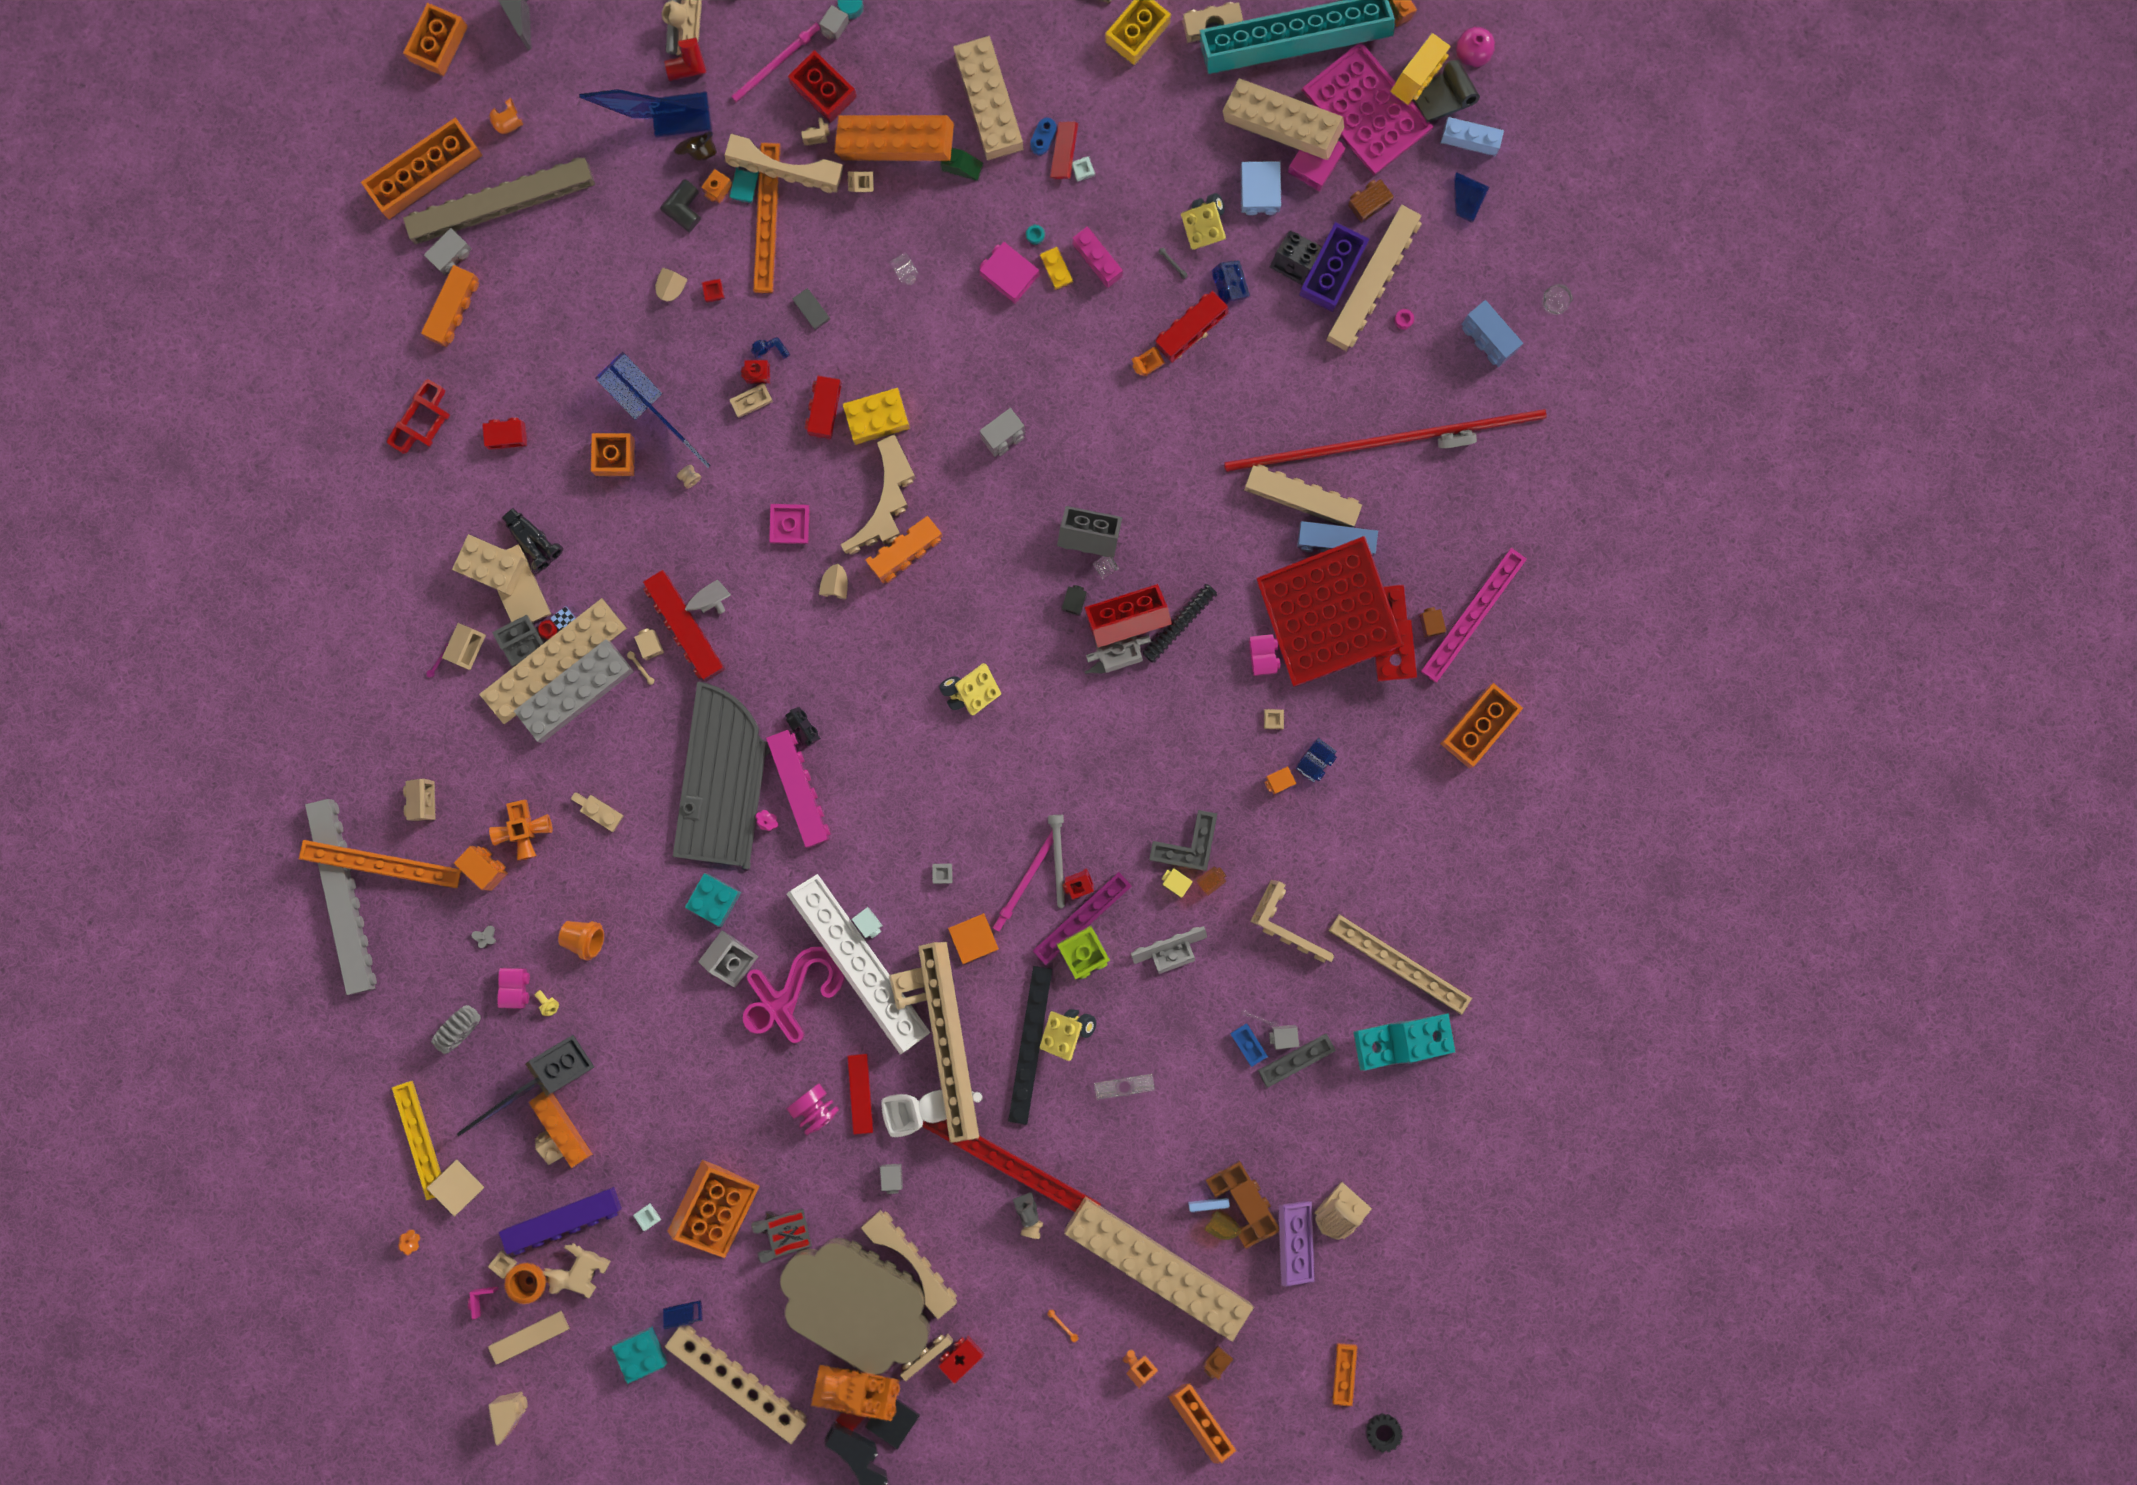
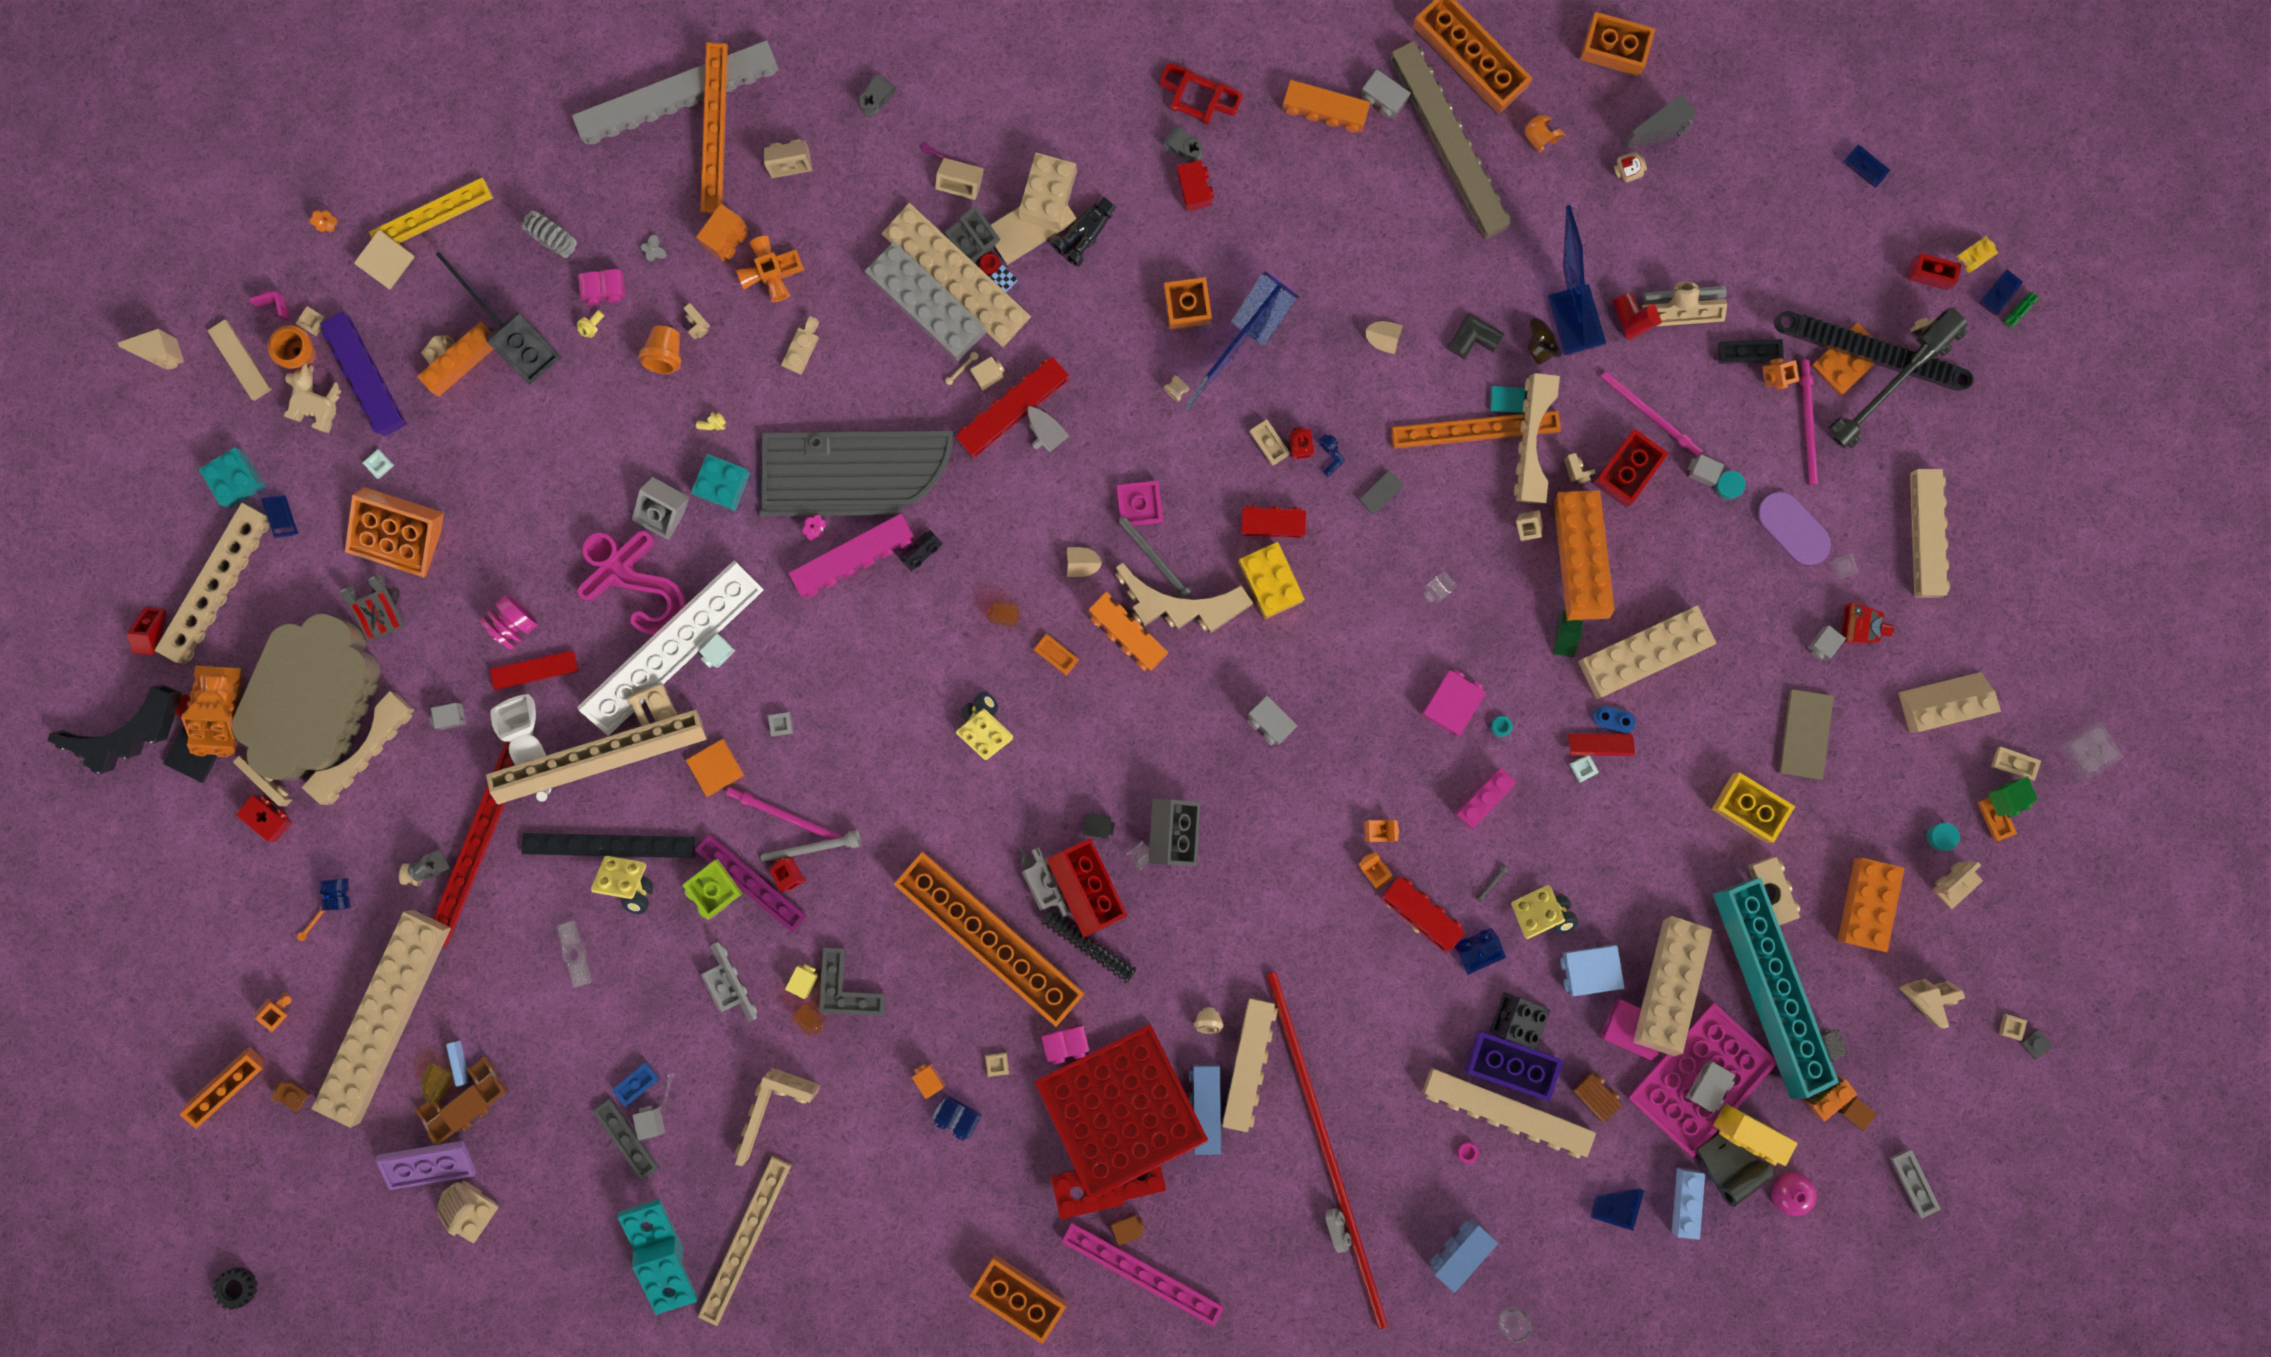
camera: 80 degrees right, 0 degrees up
orange brick [702,169,732,203] -> none
red plate [702,279,725,303] -> none
yellow plate [1040,247,1073,290] -> none
orange tile [1332,1343,1357,1406] -> none
none -> red slope [127,607,166,655]
none -> clear blue wheel [319,878,351,911]
none -> tan bracket [684,303,710,339]
none -> light yellow plate [696,412,726,431]
none -> dark grey piece [859,74,896,117]
none -> orange brick [894,852,1085,1027]
none -> clear orange brick [988,601,1020,628]
none -> orange tile [1033,633,1079,676]
none -> dark grey bar [1119,516,1192,599]
none -> dark grey piece [1162,126,1203,163]
none -> tan cone [1194,1007,1223,1034]
none -> orange bracket [1364,820,1399,842]
none -> head [1614,152,1647,183]
none -> light grey brick [1686,1060,1735,1113]

